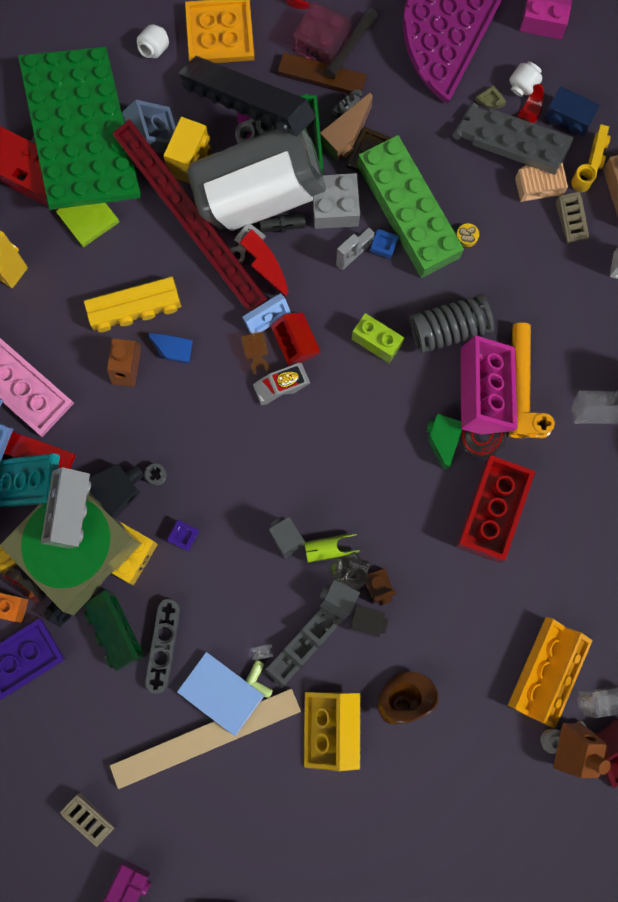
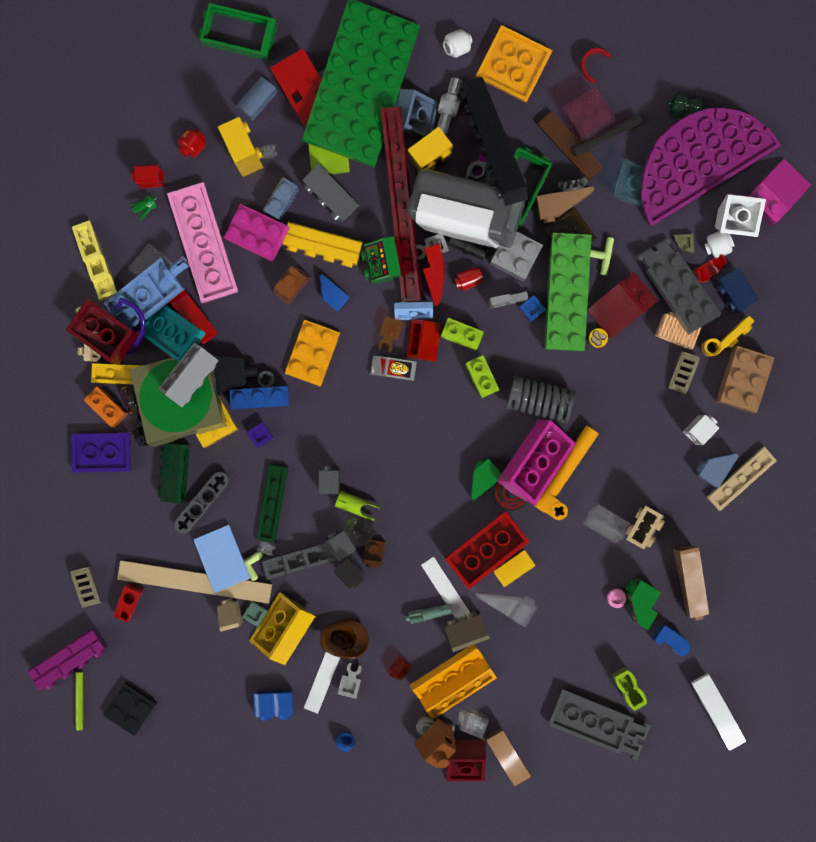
camera: 30 degrees right, 10 degrees up
none -> red leg [114,583,145,623]
none -> tan slope [217,598,243,632]
none -> dark pink plate [224,204,290,262]
none -> blue brick [230,386,290,410]
none -> sand green tile [242,601,268,627]
none -> blue brick [253,690,294,721]
none -> dark green tile [256,464,288,543]
none -> clear bush [259,145,278,159]
none -> sand blue brick [263,177,299,222]
none -> light orange plate [285,320,340,387]
none -> dark grey brick [302,164,360,222]
none -> white sticker [304,652,340,714]
none -> blue tile [335,731,355,752]
none -> light grey plate [337,663,361,699]
none -> green piece [361,236,401,284]
none -> clear red slope [387,656,412,681]
none -> sand green piece [405,604,452,624]
none -> white sticker [421,557,470,620]
none -> light grey axle [437,78,462,134]
none -> lime brick [441,318,484,351]
none -> dark tan slope [444,611,490,652]
none -> red brick [454,267,484,292]
none -> clear slope [475,592,537,627]
none -> yellow tile [493,550,535,587]
none -> dark red slope [587,271,658,339]
none -> yellowish green piece [590,237,614,276]
none -> clear light blue slope [612,158,644,207]
none -> white slope [715,194,766,237]

